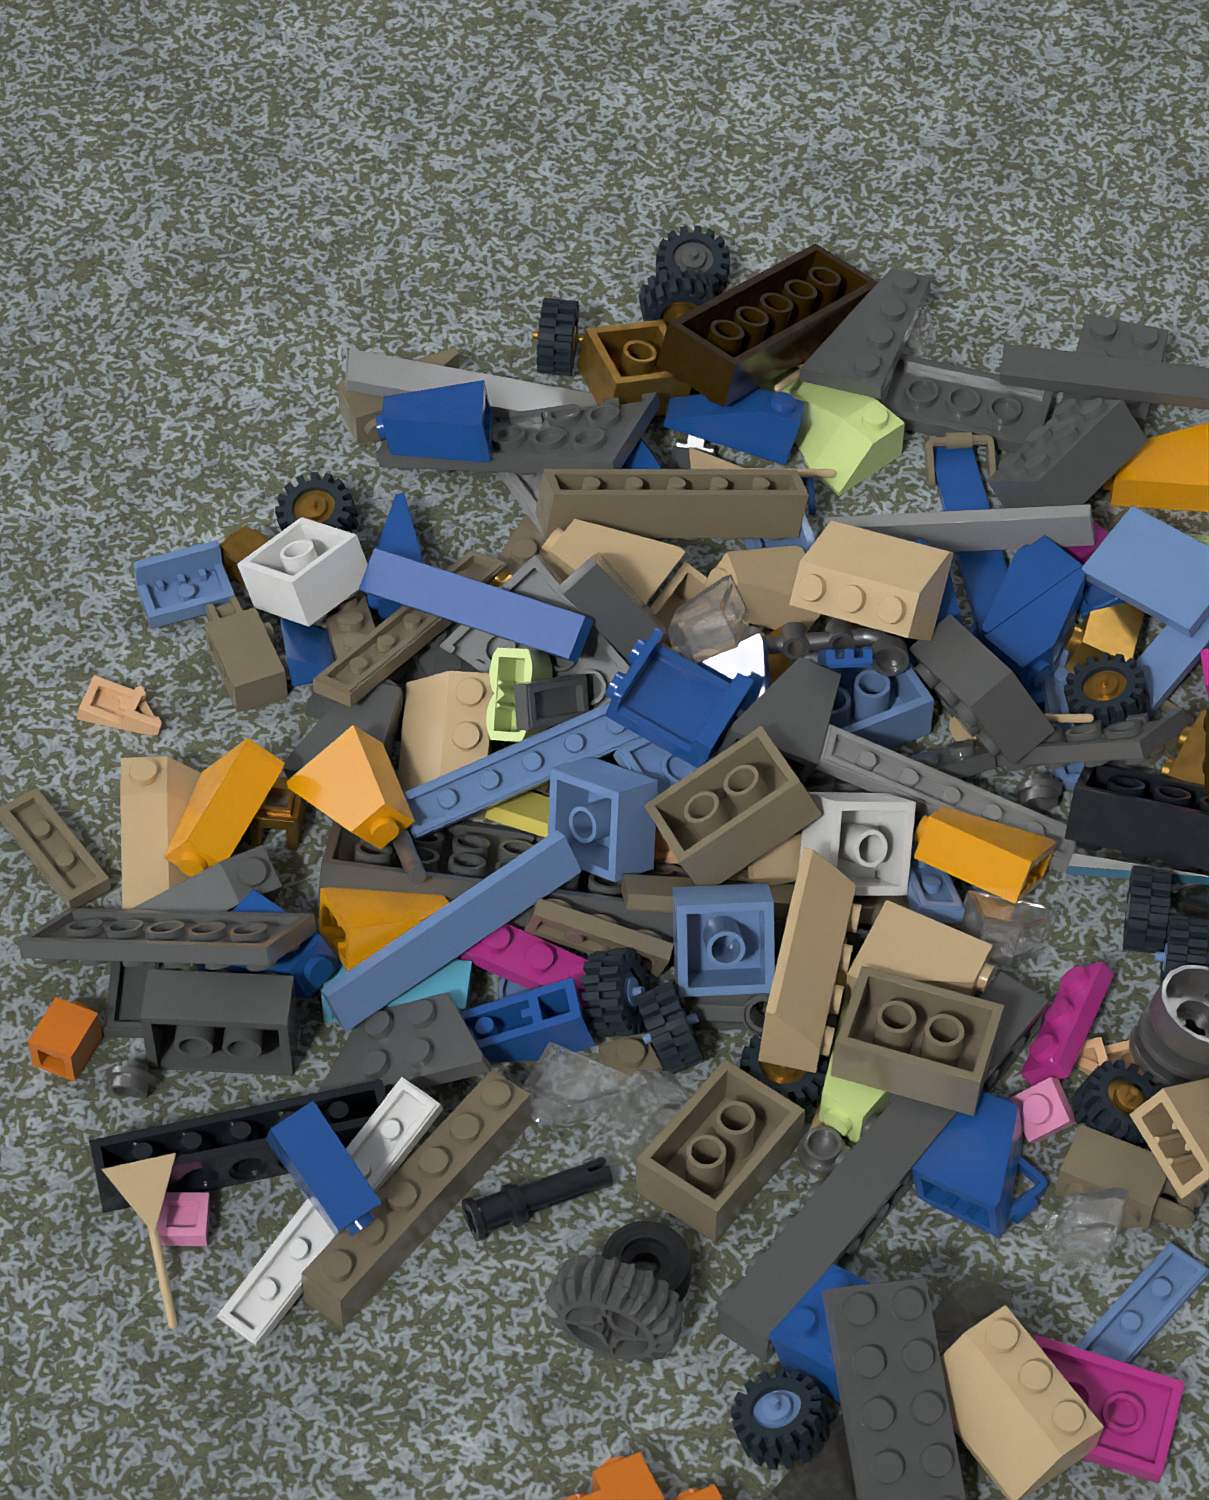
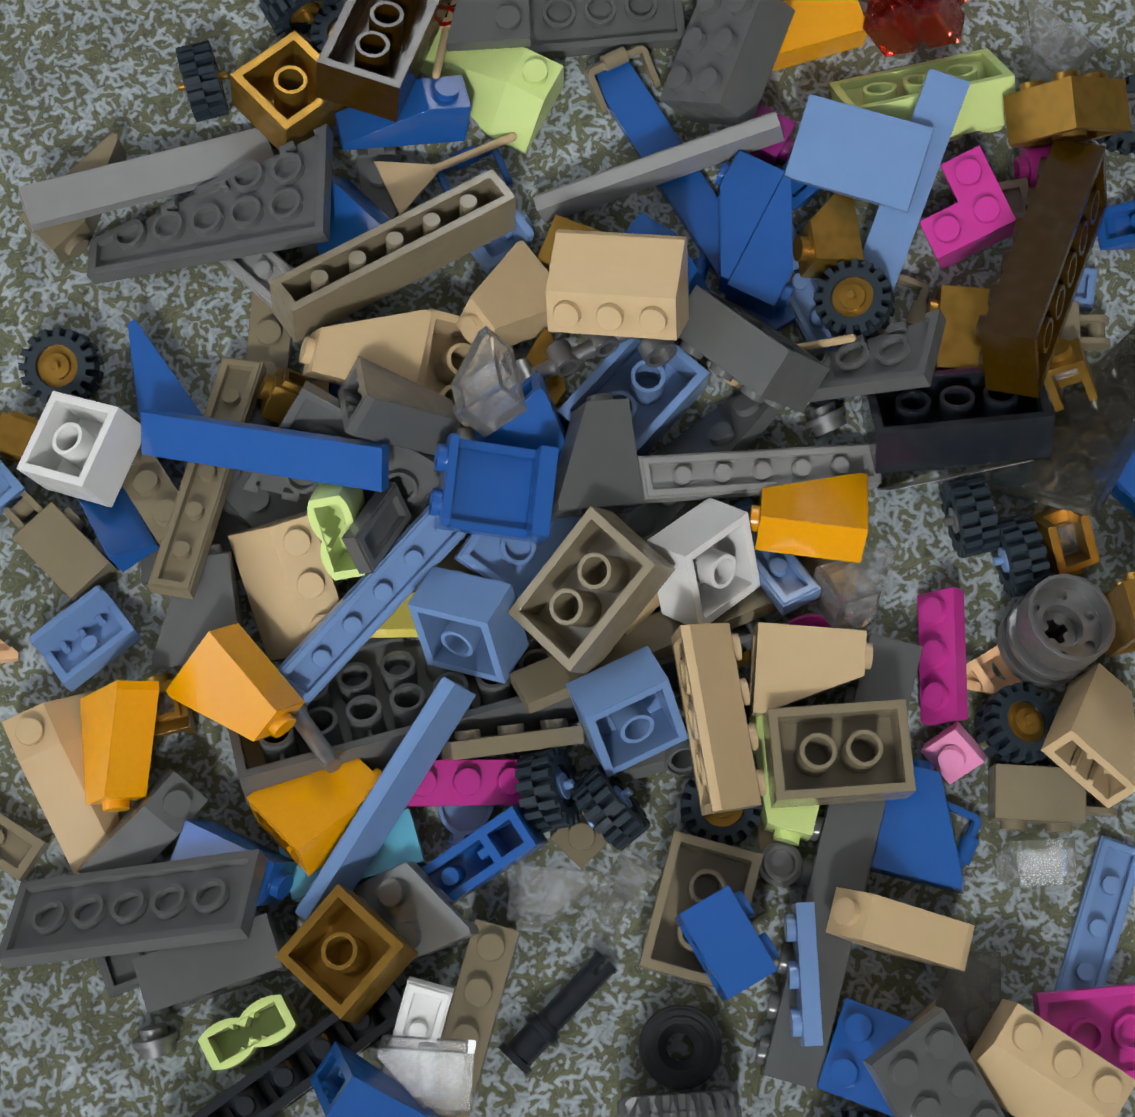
camera: 20 degrees left, 25 degrees up
orange brick [28,997,103,1082] -> none
blue slope [376,380,493,462] -> none
blue tile [817,648,873,668] -> none
none -> medium blue bracket [29,585,142,692]
none -> yellowish green brick [198,995,303,1070]
none -> pearl gold brick [275,884,419,1024]
none -> clear slope [377,1034,477,1116]
none -> blue brick [675,885,779,1001]
none -> medium blue plate [784,902,823,1046]
none -> tan slope [826,887,975,971]

